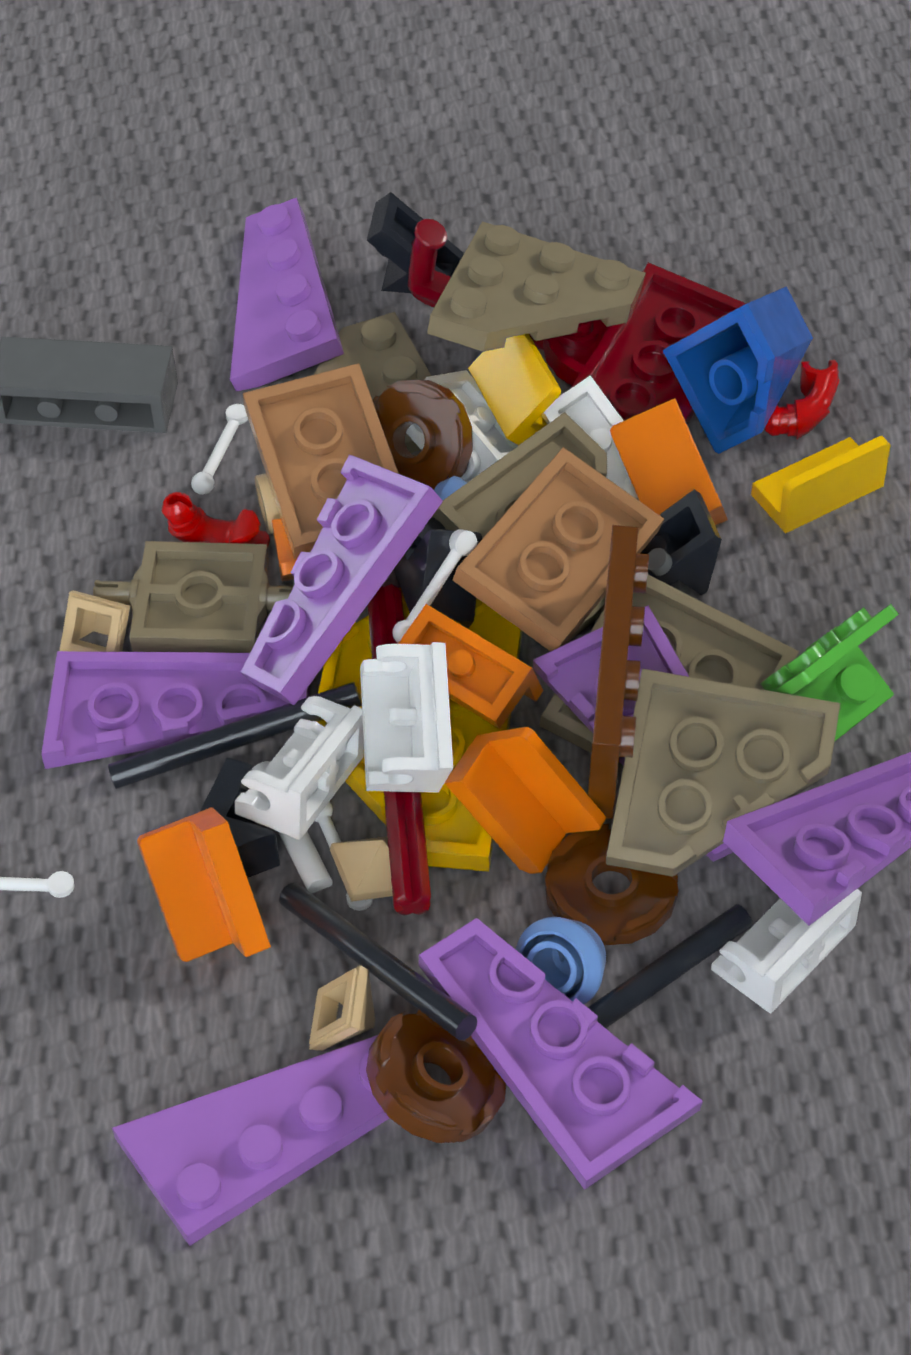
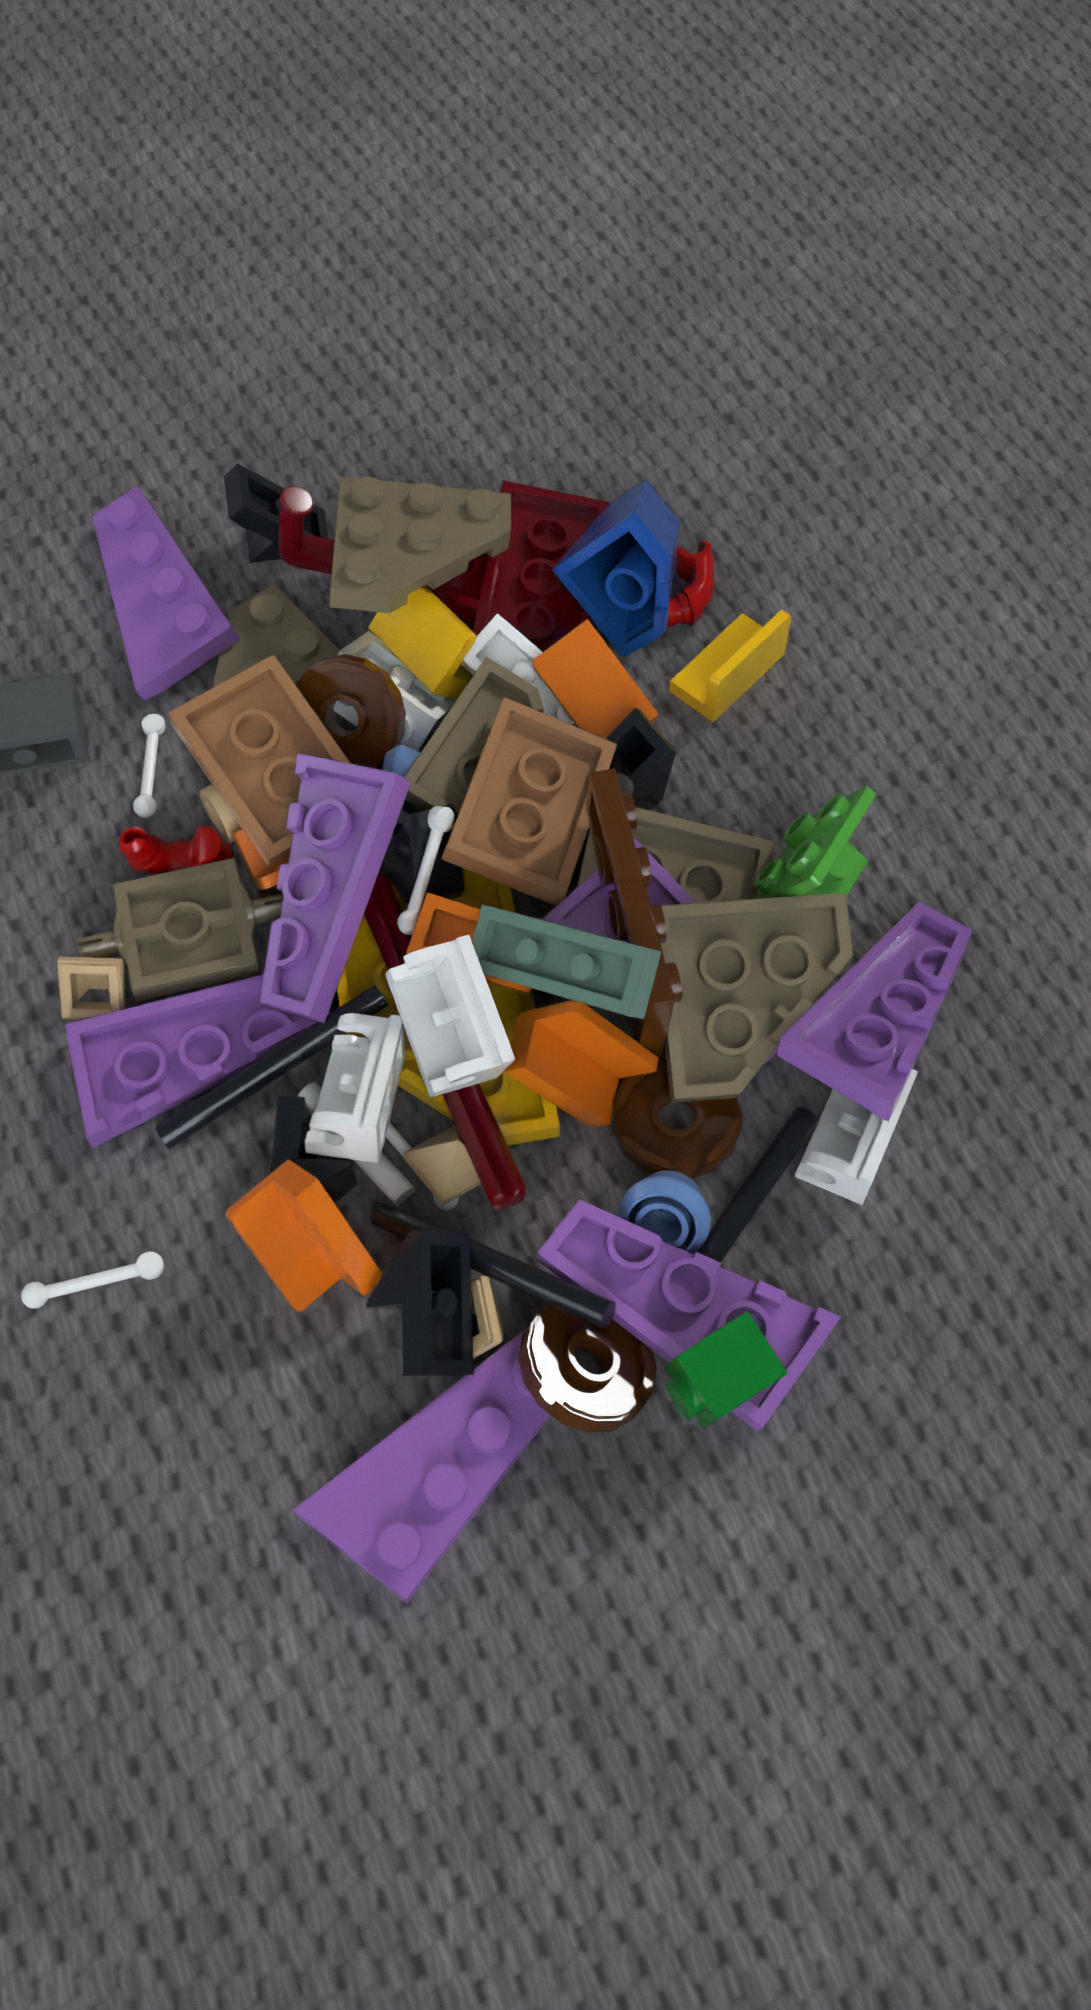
camera: 20 degrees left, 10 degrees up
none -> black slope [366,1230,474,1376]
none -> sand green plate [472,904,662,1019]
none -> green brick [664,1311,788,1429]

